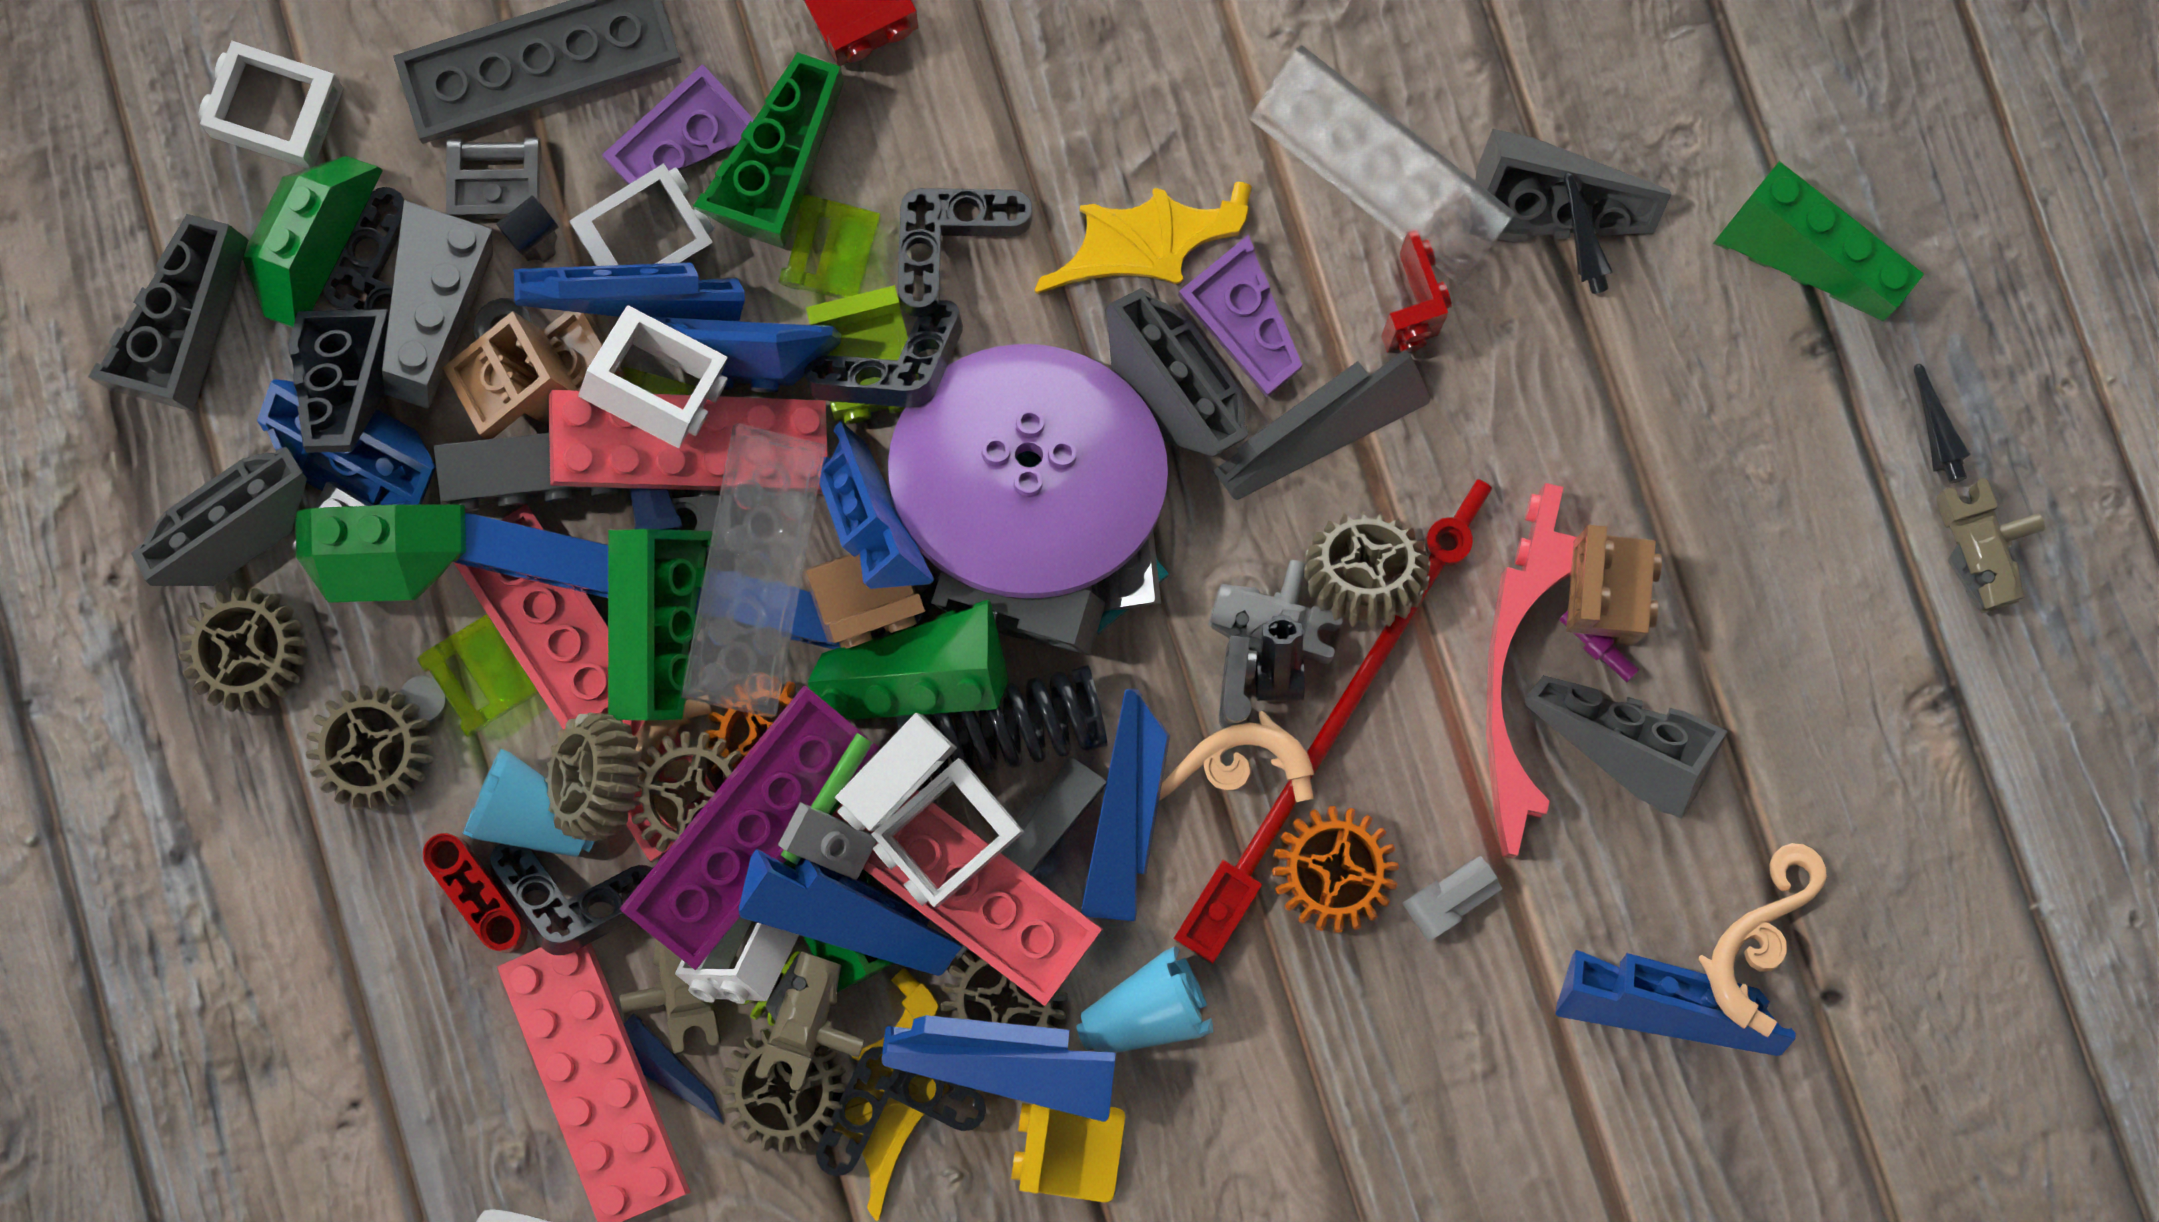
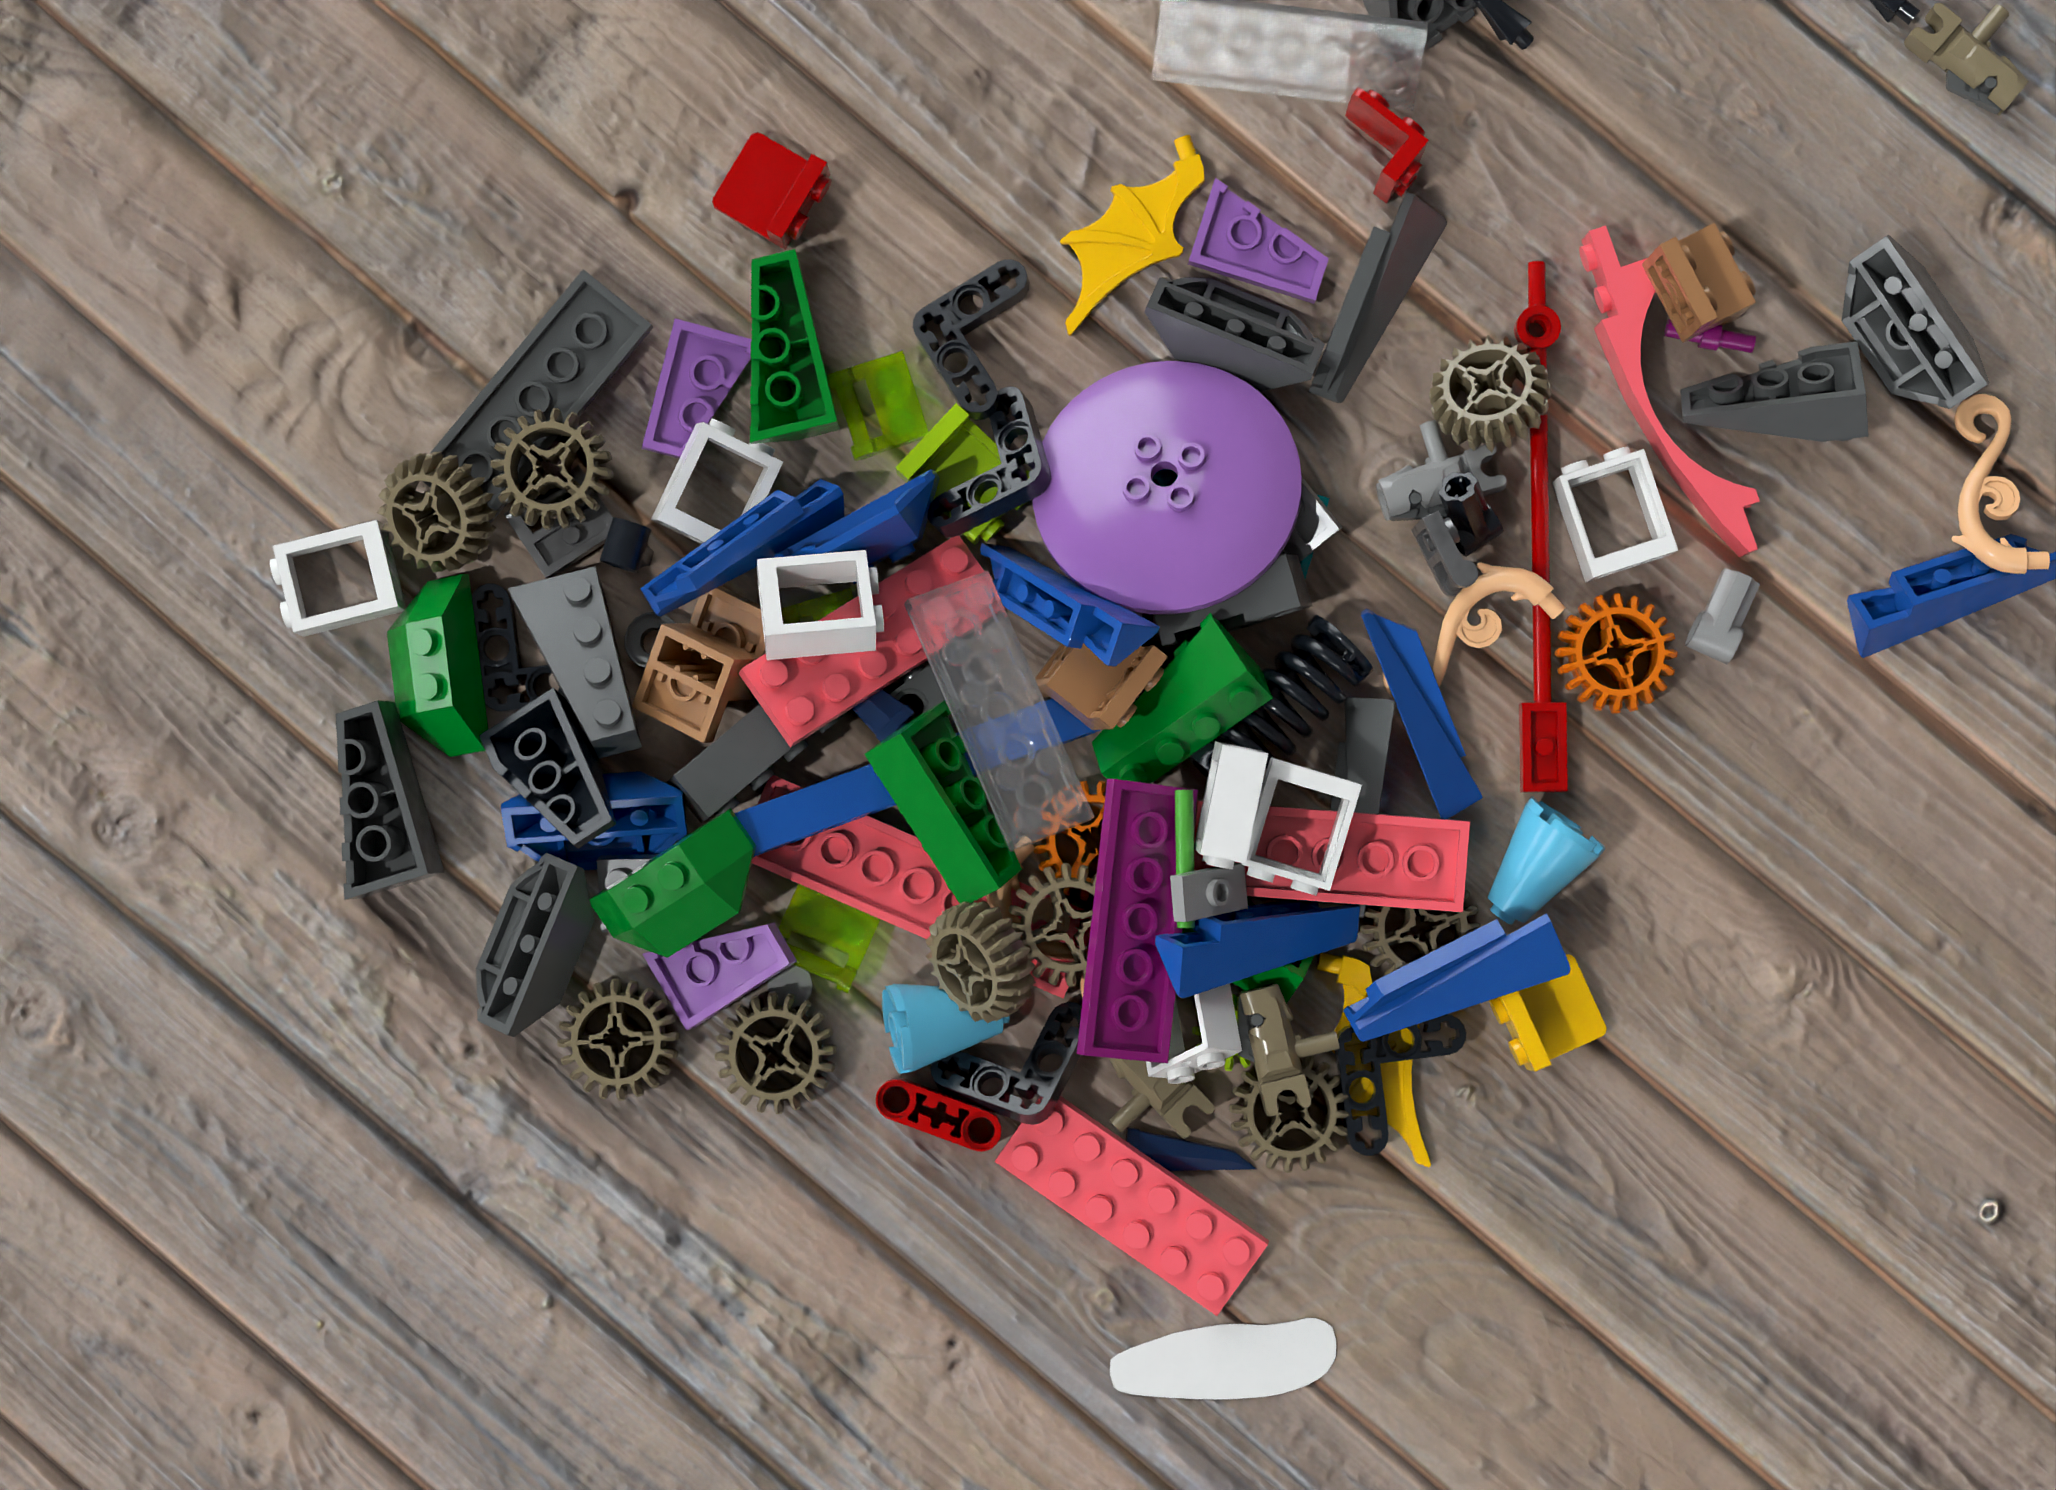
camera: 30 degrees left, 5 degrees up
none -> dark tan gear [377,451,498,573]
none -> dark tan gear [491,408,613,530]
none -> medium lavender wing [642,922,797,1031]
none -> white window [1552,446,1678,583]
none -> dark grey wedge [1841,235,1990,409]

